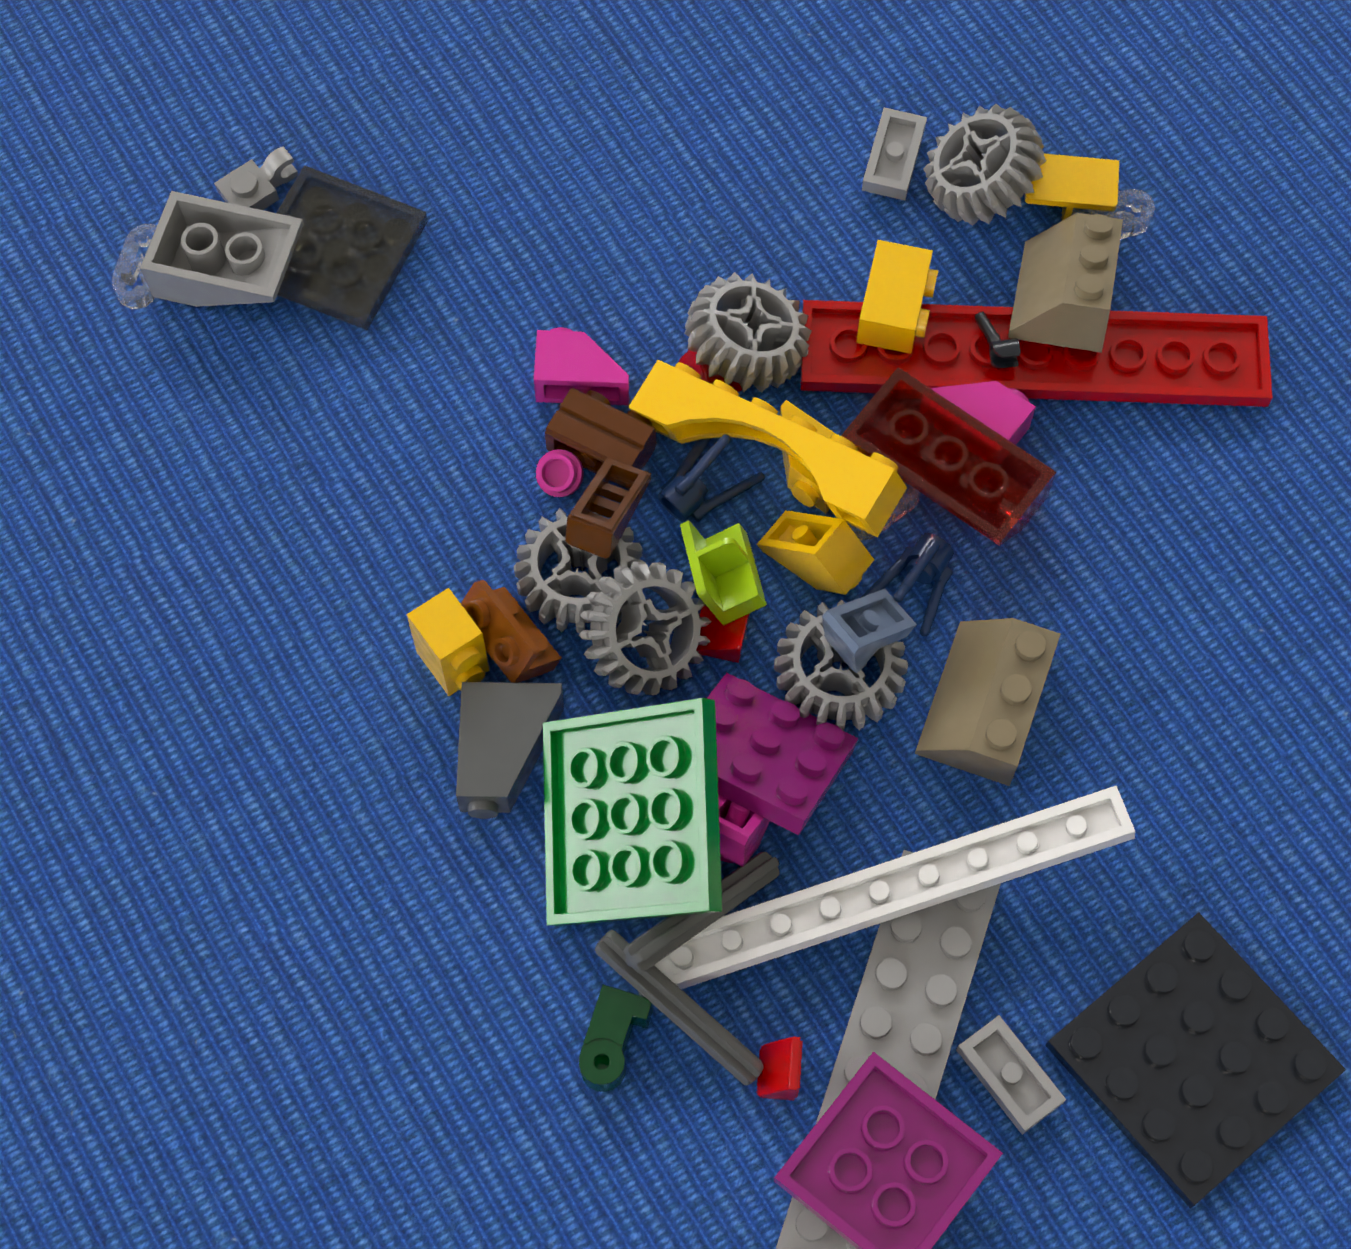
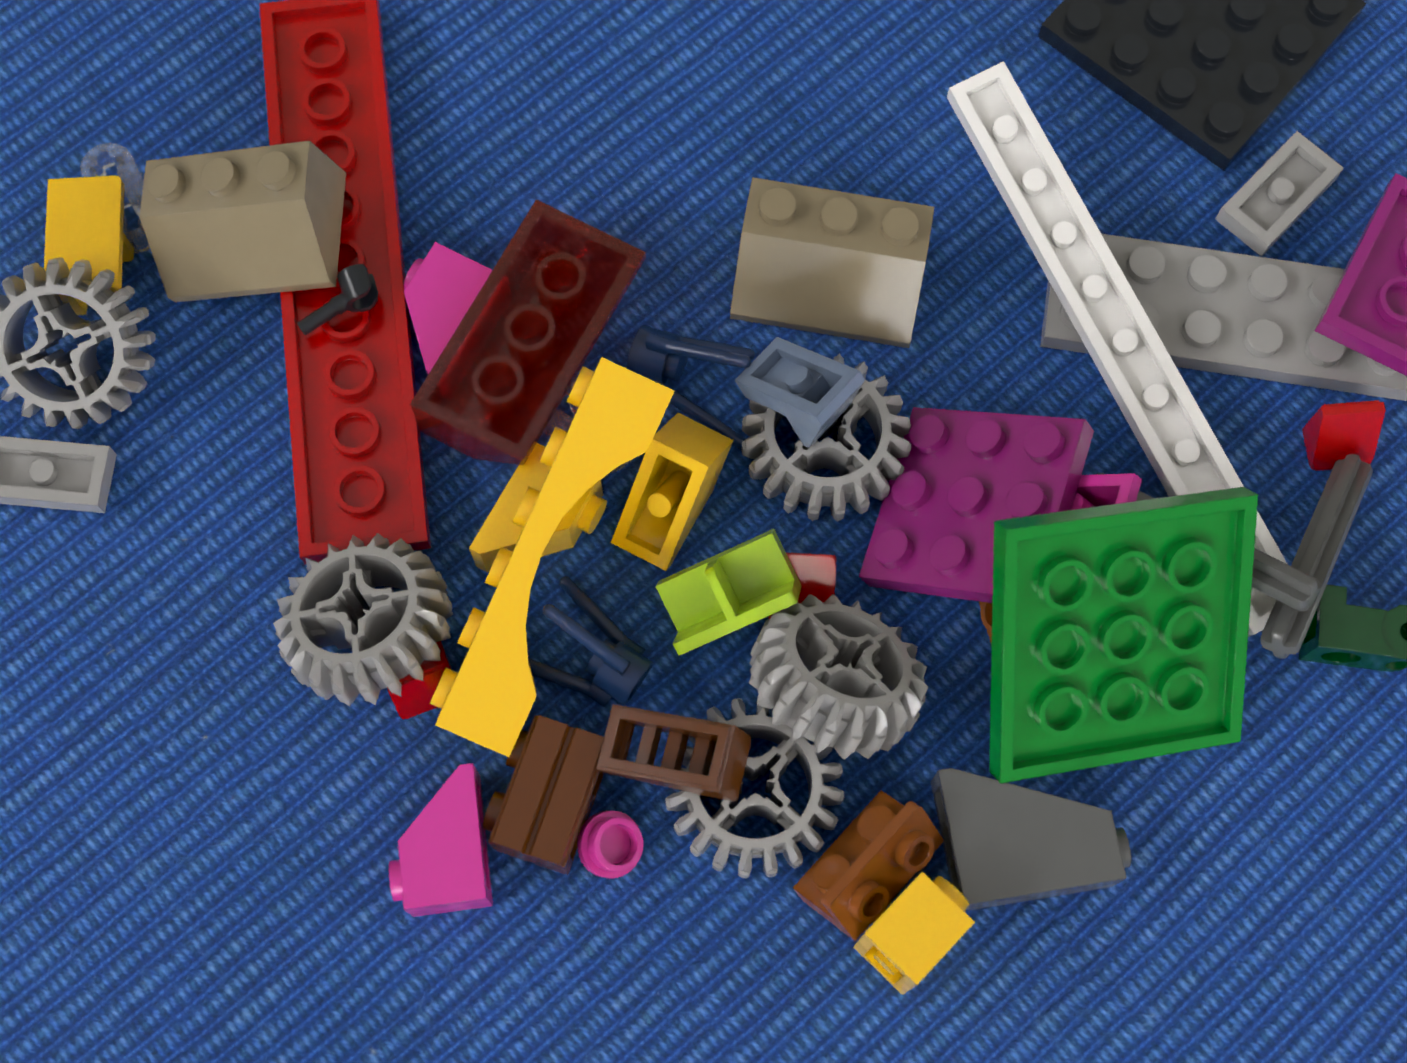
camera: 100 degrees left, 5 degrees up
yellow brick [856,240,938,354] -> none

